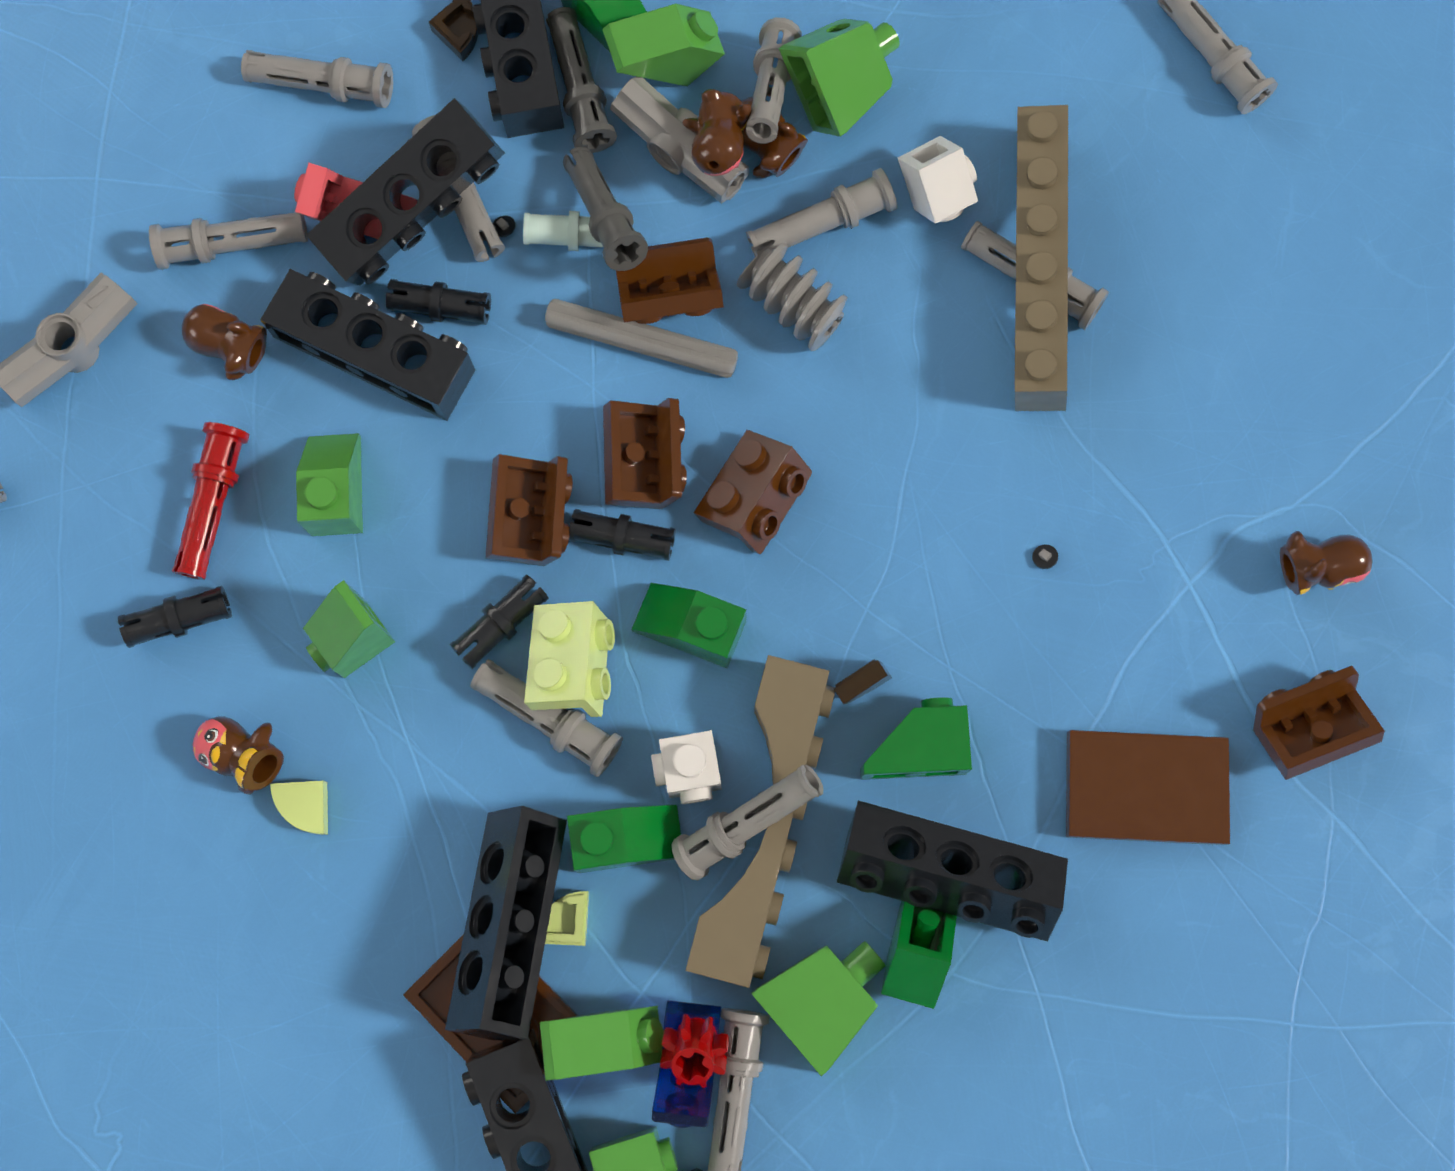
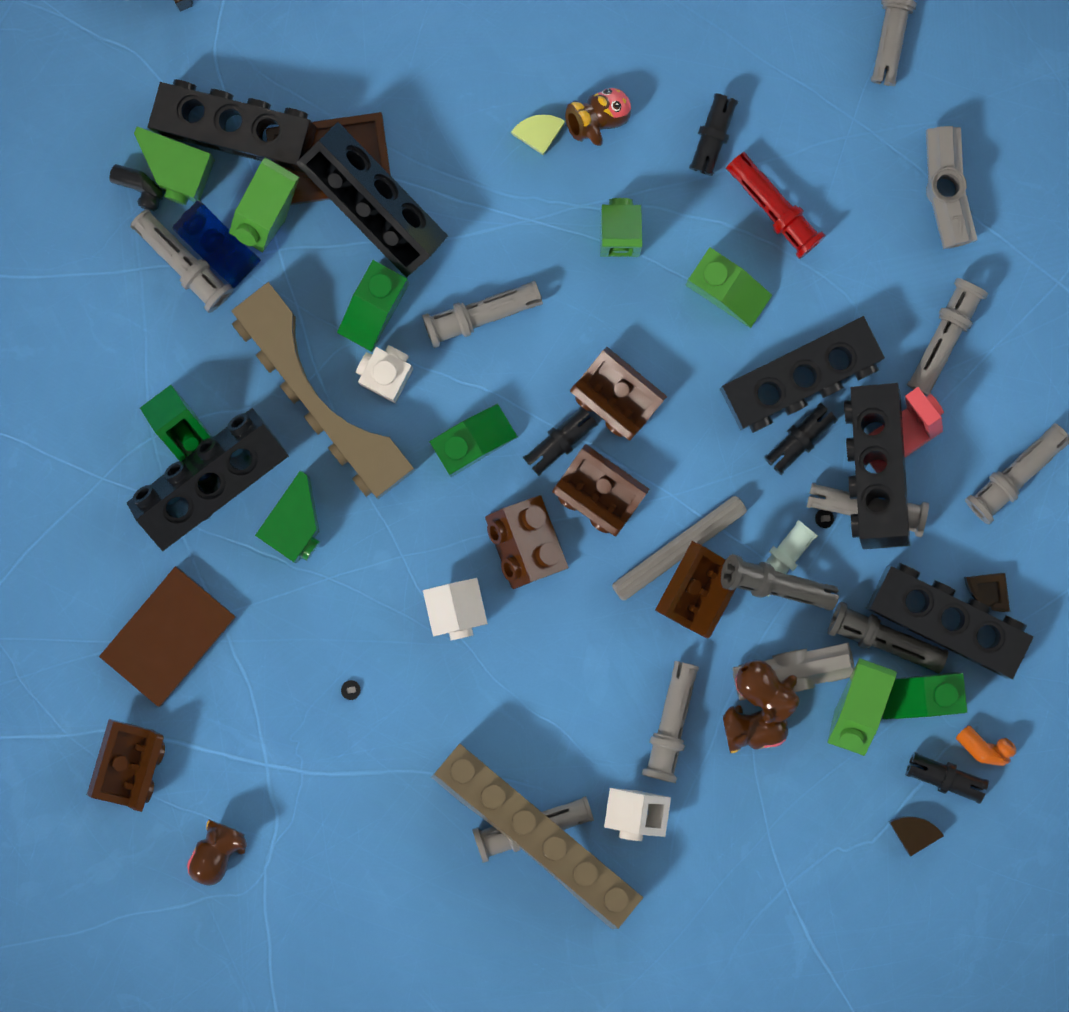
camera: 125 degrees right, 10 degrees up
reddish brown animal [181,304,267,380] -> none
black pin [449,574,549,669] -> none
yellowish green bracket [524,601,615,717] -> none
yellowish green tile [545,891,589,946] -> none
red gear [660,1014,729,1088] -> none
light grey pin [672,765,824,881] -> none
light grey piece [737,243,848,352] -> none
light grey pin [746,17,802,144] -> none
bright green torso [751,941,886,1077] -> none
bright green torso [778,19,900,137] -> none
dark brown tile [834,659,892,704] -> none
none -> white brick [423,578,488,640]

